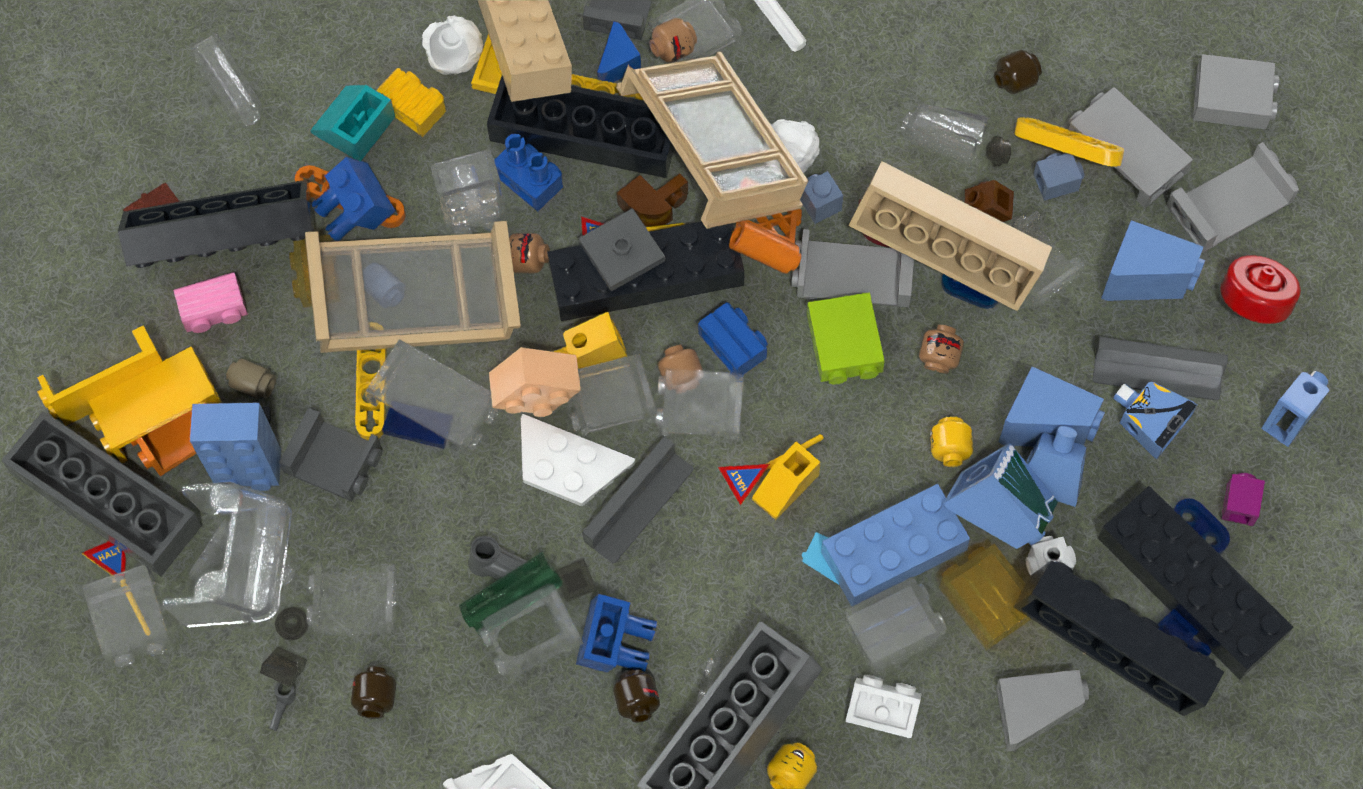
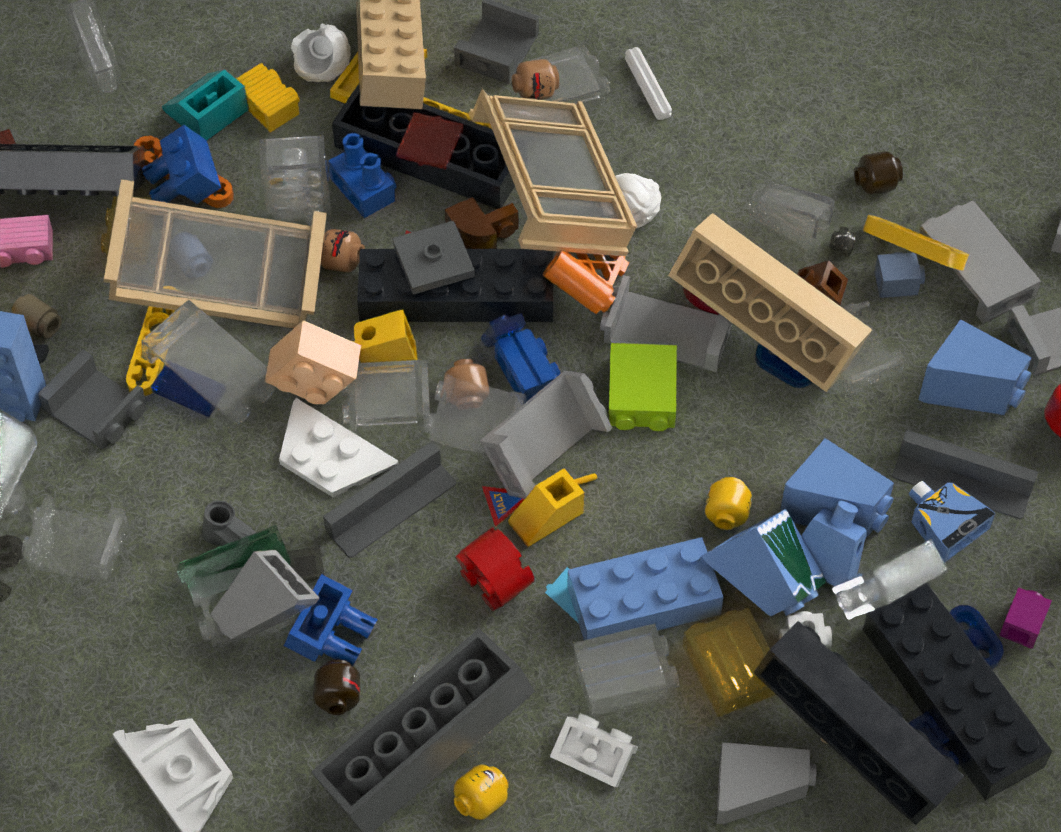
camera: 10 degrees right, 10 degrees down
dark brown head [351,666,396,719] -> none
blue slope [597,22,641,83] -> none
sand blue brick [800,171,843,224] -> none
medium nougat head [919,325,964,374] -> none
none -> light grey slope [210,550,319,639]
none -> clear red piece [396,112,463,169]
none -> red brick [455,527,535,611]
none -> clear blue plate [480,313,526,348]
none -> light grey panel [480,371,612,499]
none -> clear brick [832,539,948,619]

